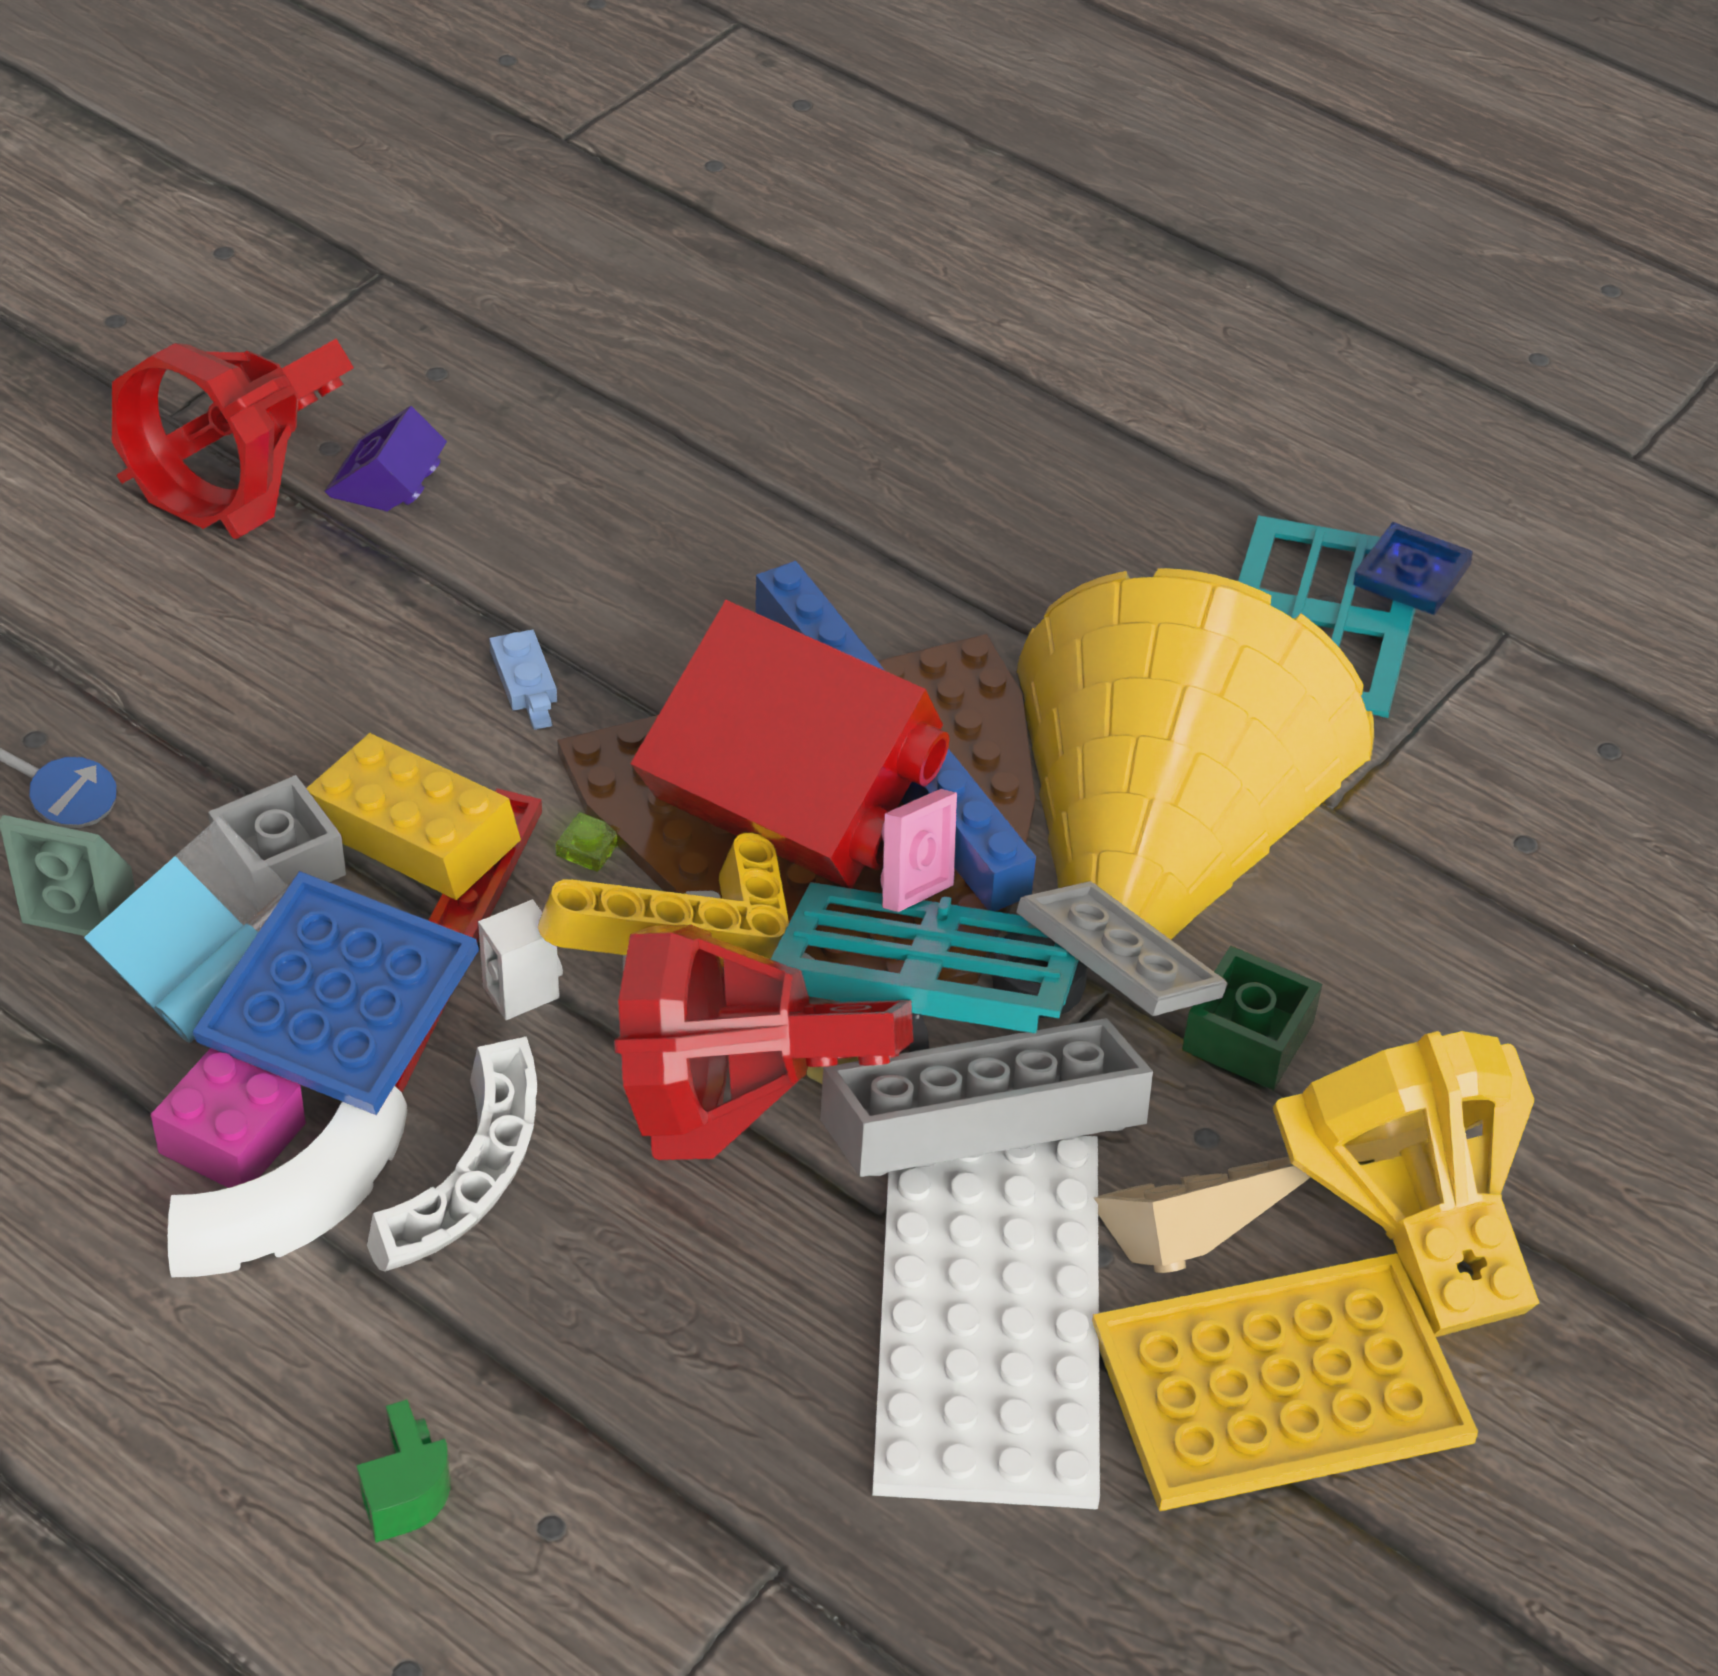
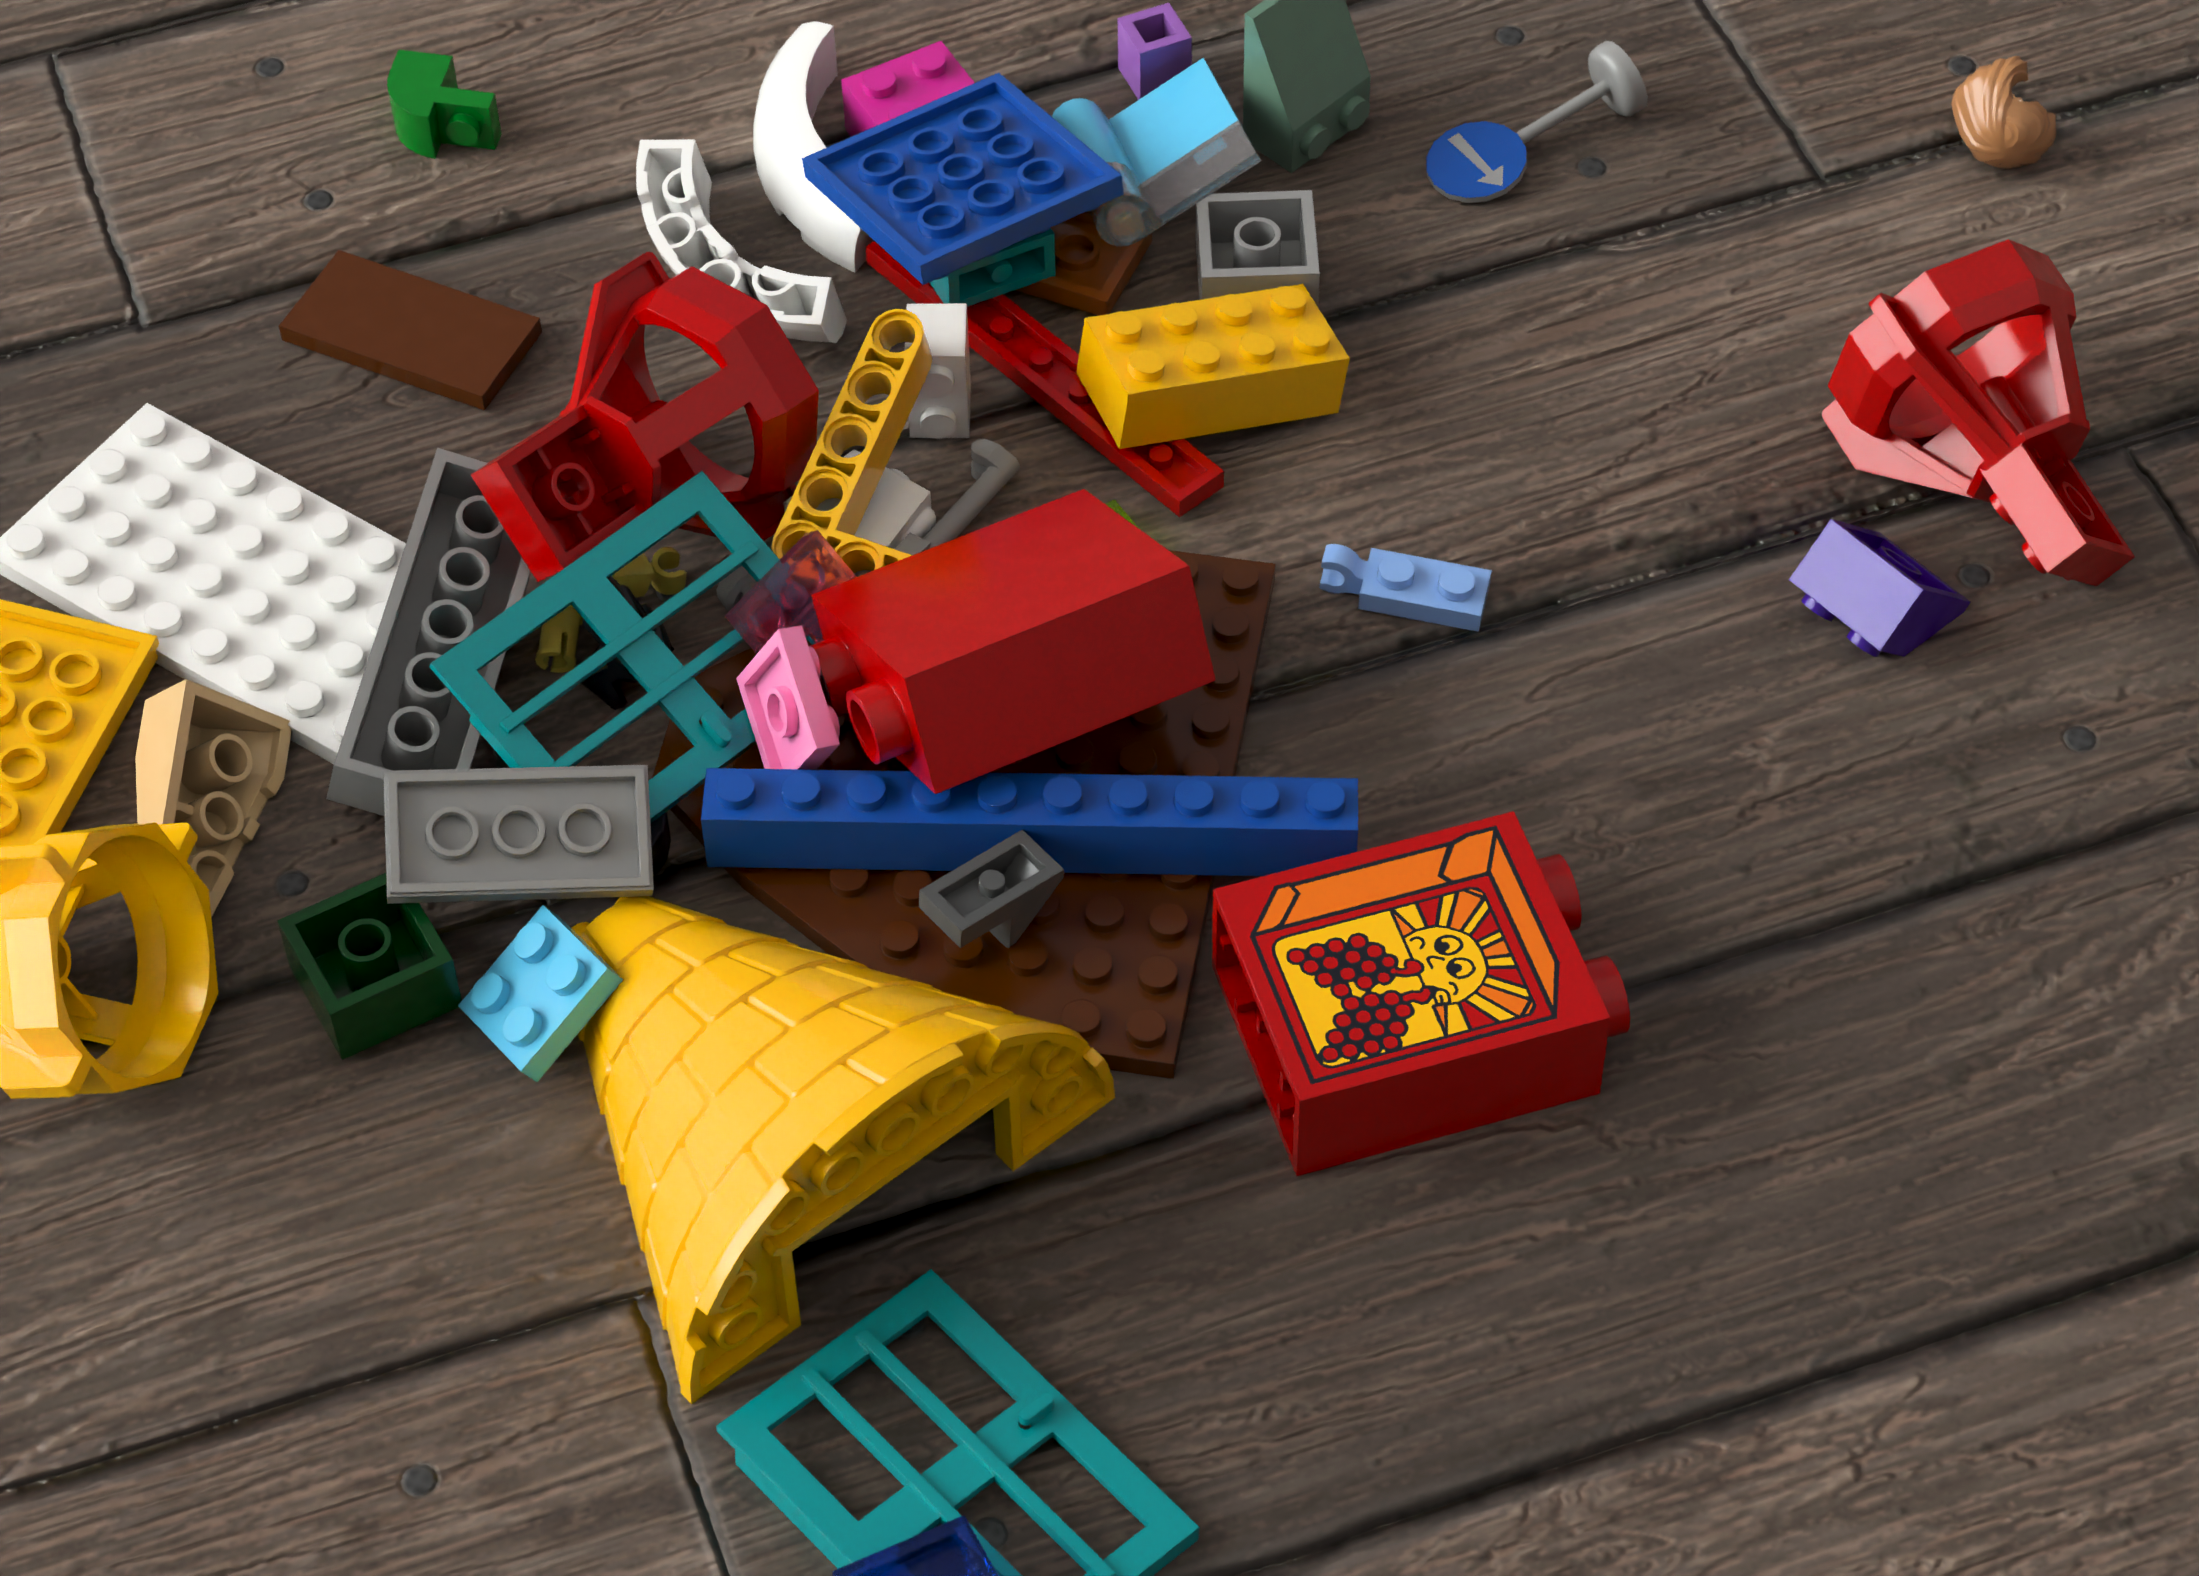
camera: 125 degrees right, 5 degrees up
none -> reddish brown tile [279,250,542,410]
none -> medium azure plate [458,905,623,1082]
none -> clear pink plate [725,530,856,654]
none -> dark grey slope [919,830,1064,948]
none -> medium lavender brick [1118,3,1192,100]
none -> brick [1212,811,1630,1176]

